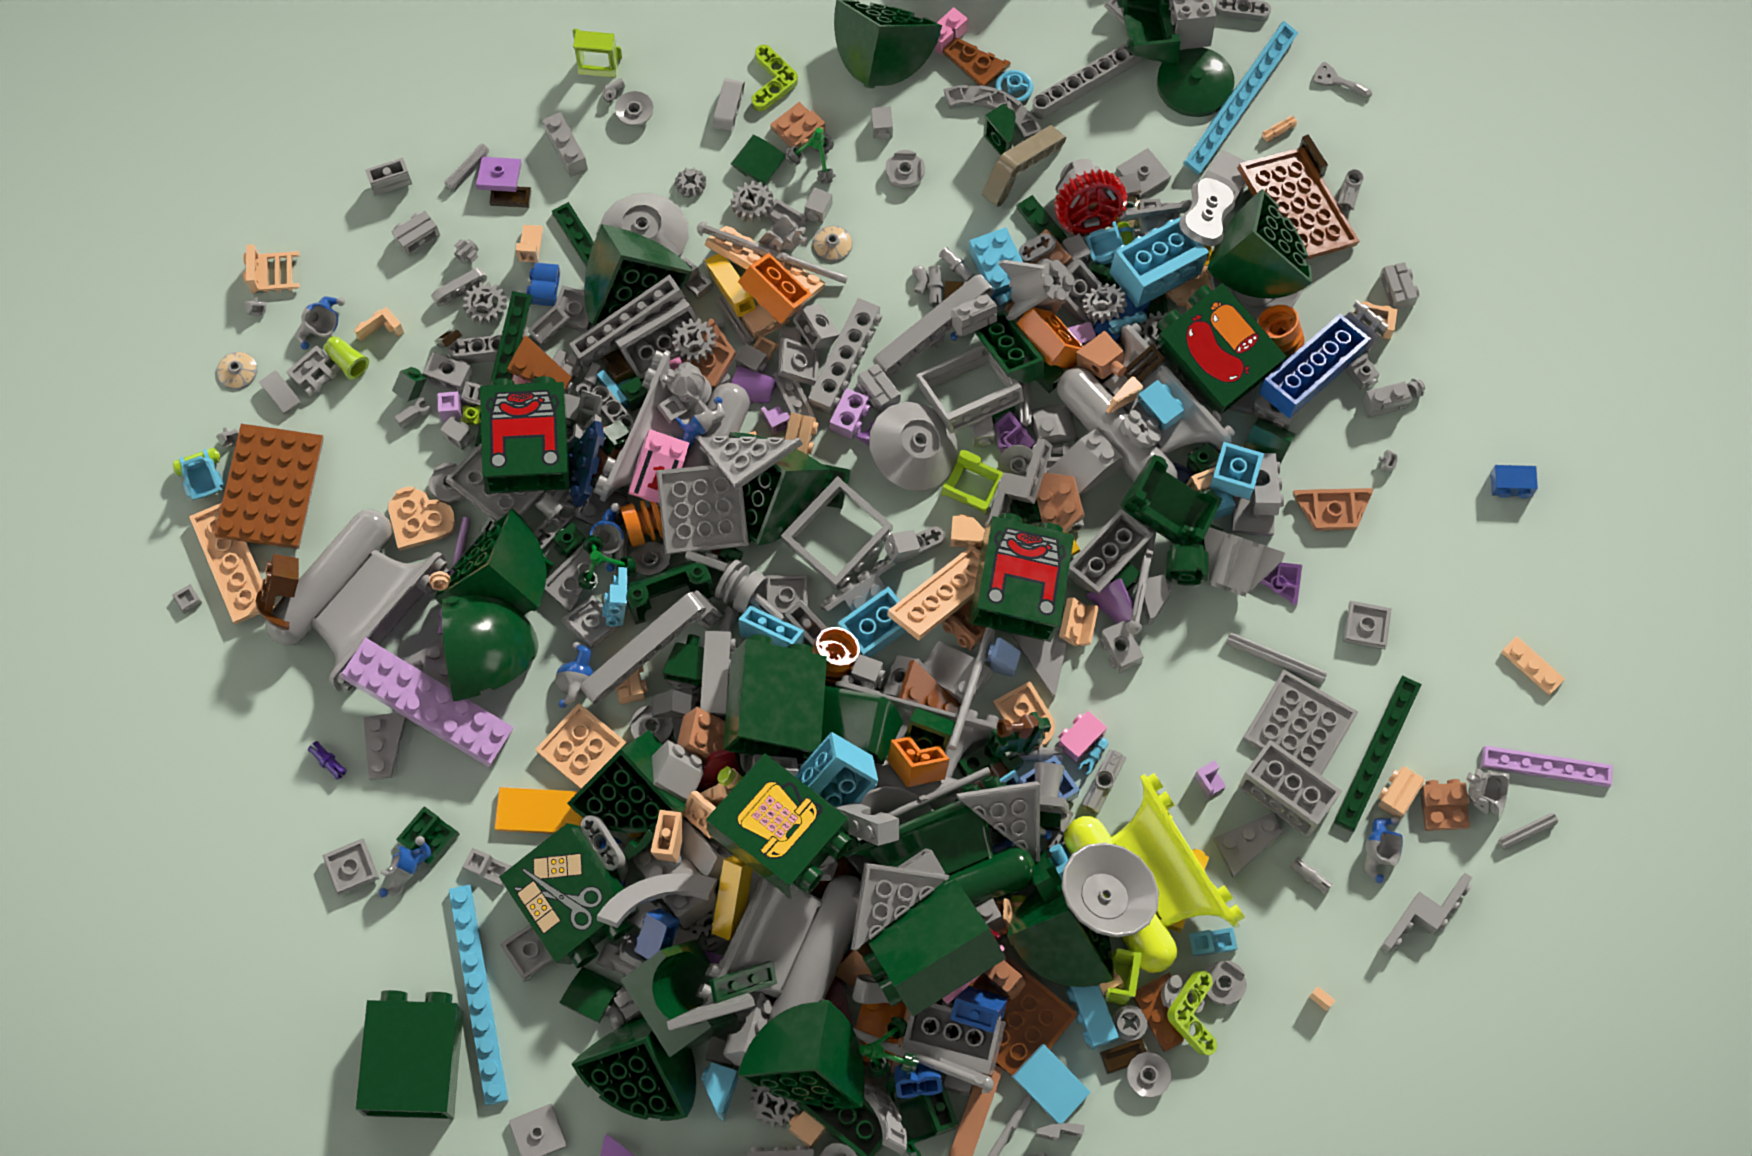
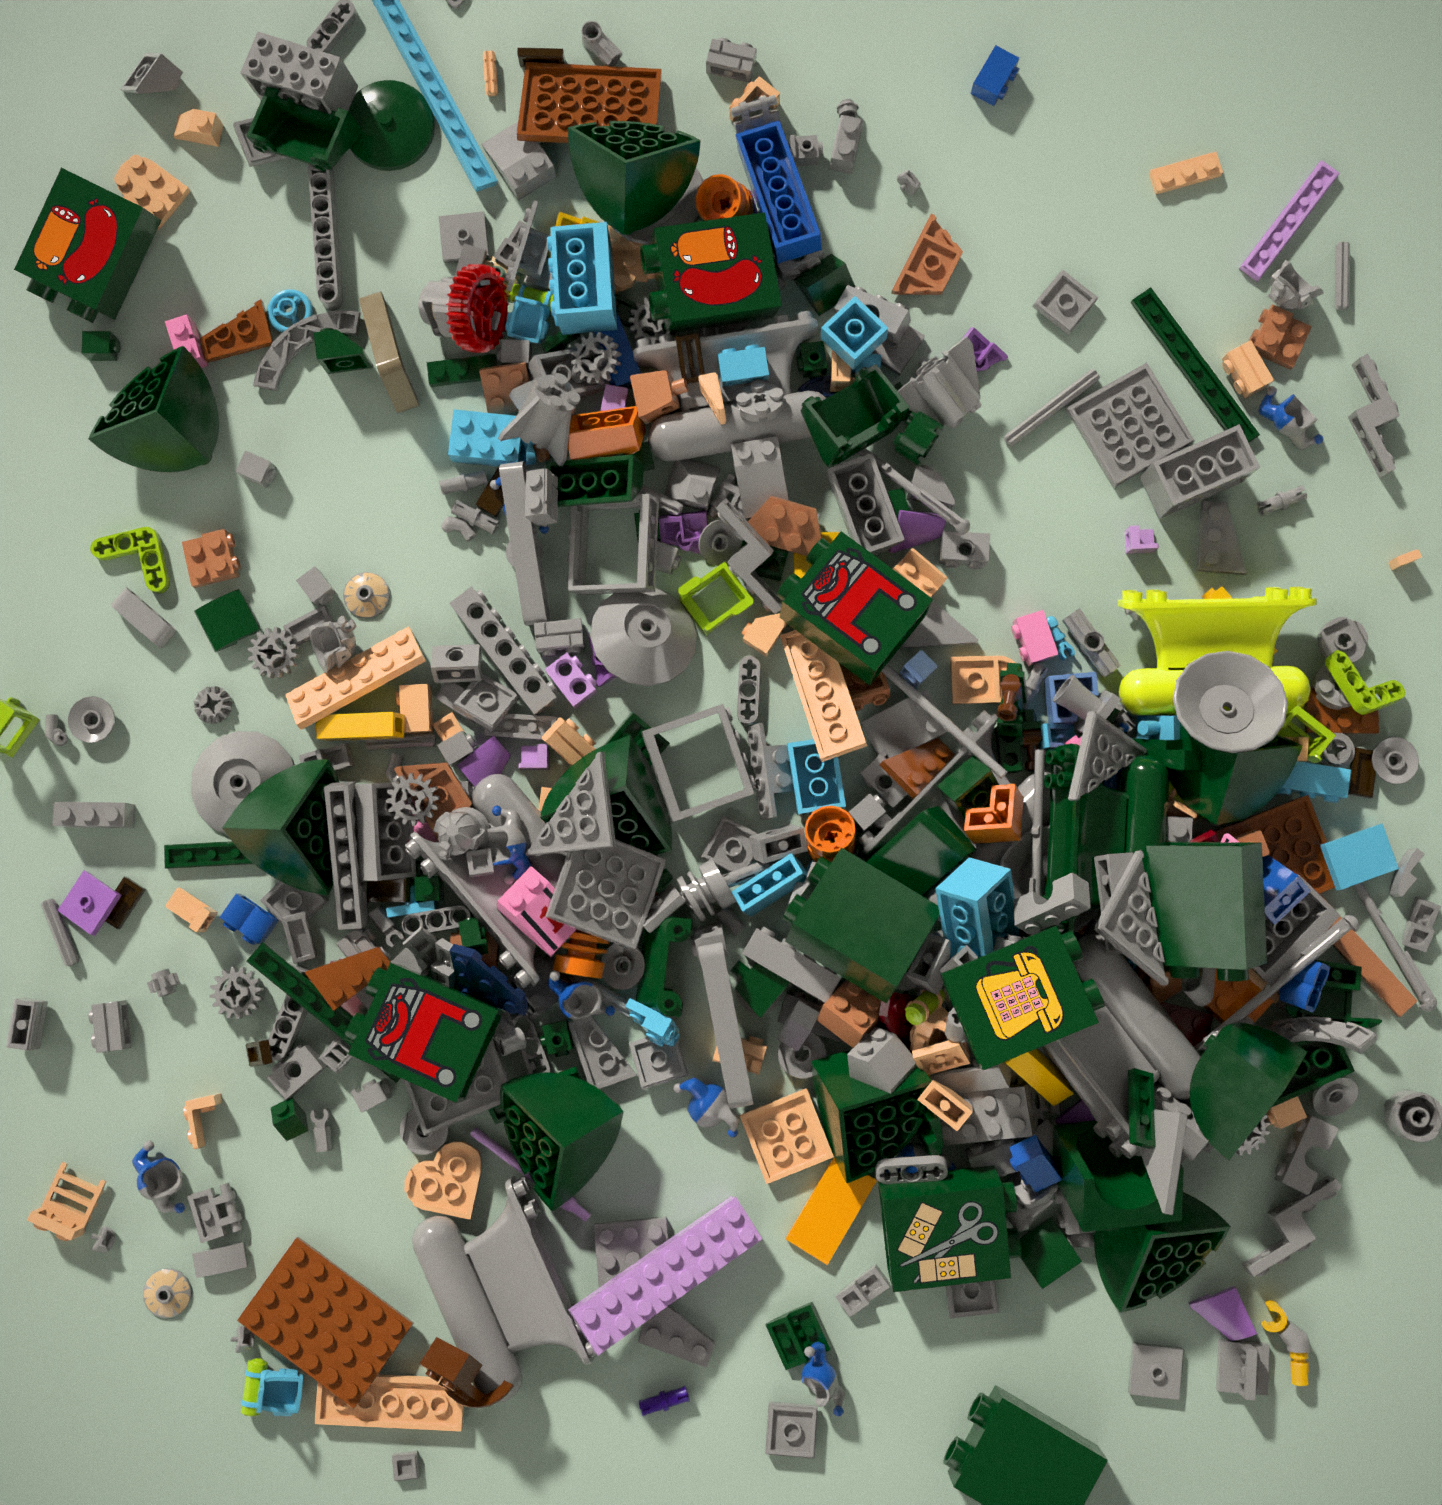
camera: 55 degrees left, 15 degrees up
lime plant [323,336,369,380] -> none
light nougat plate [429,571,451,591] -> none
light grey beam [431,268,487,306] -> none
lavender panel [437,391,462,422] -> none
dark green brick [442,595,539,702] -> none
medium azure plate [449,884,509,1106] -> none
lime plate [461,405,481,425] -> none
dark green plant [578,535,636,590] -> none
light grey tile [597,873,717,928] -> none
light grey bar [697,221,848,284] -> none
medium azure slope [701,1062,739,1121] -> none
orange brick [738,253,812,324] -> none
plant [785,127,836,184] -> none
plant [859,1017,918,1078] -> none
light grey brick [884,530,921,561] -> none
light grey plate [886,150,925,188] -> none
light grey beam [1019,233,1056,262] -> none
medium azure piece [1109,311,1147,334] -> none
plate [1180,178,1235,246] -> none
medium azure slope [1189,927,1238,956] -> none

